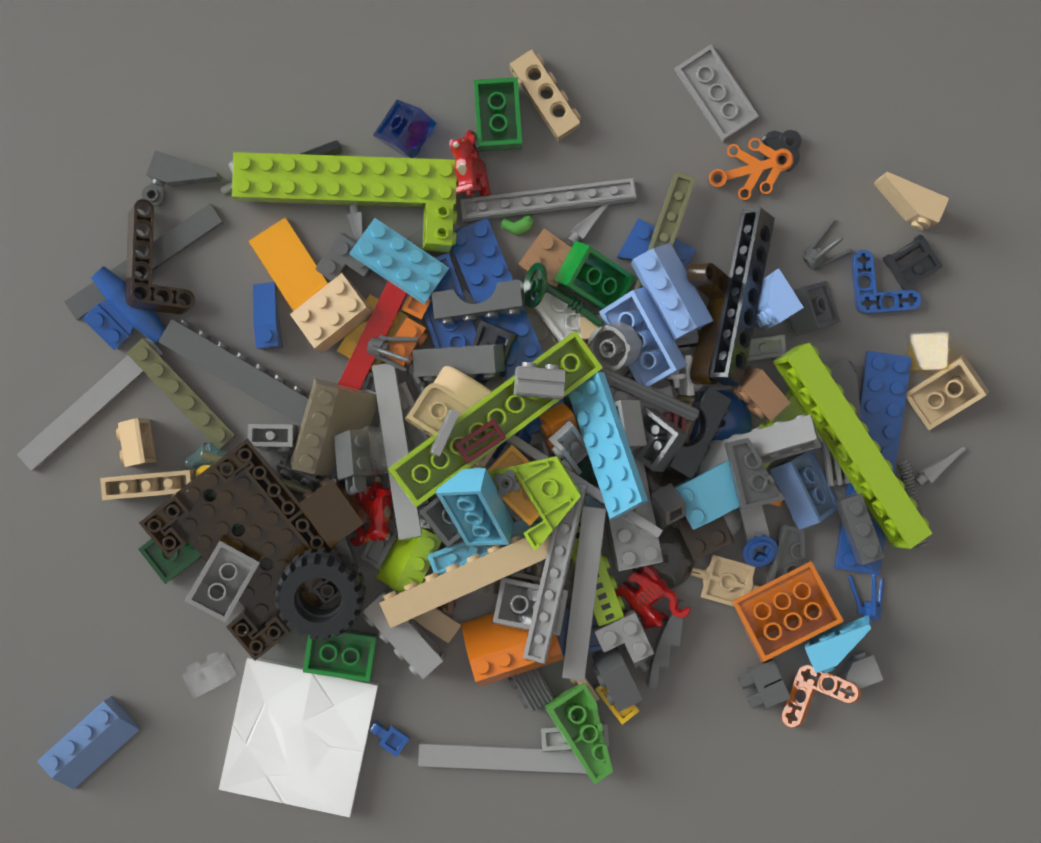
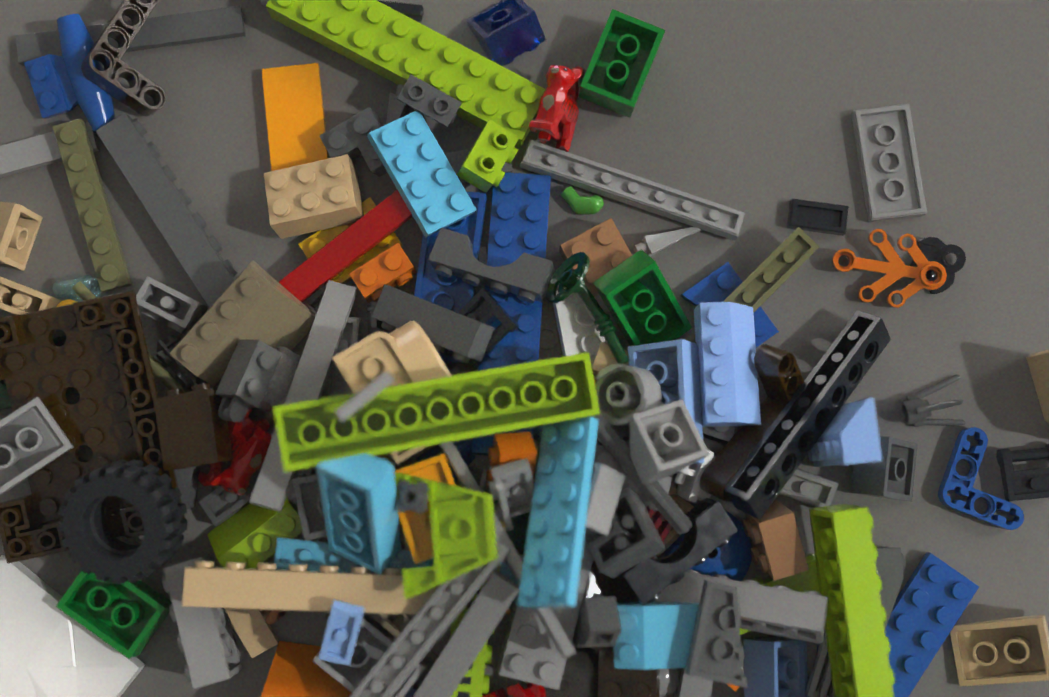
camera: 25 degrees right, 5 degrees down
blue slope [253,282,283,350] -> none
dark grey plant [367,334,419,372] -> none
orange panel [402,295,432,322] -> none
dark red tile [454,418,506,464] -> none
tan brick [510,49,581,142] -> none
light grey brick [513,362,566,400] -> none
clear yellow piece [908,332,951,371] -> none
none -> light blue plate [319,600,365,666]
none -> dark grey hinge [397,75,462,128]
none -> light grey slope [630,399,710,485]
none -> black tile [787,199,849,236]

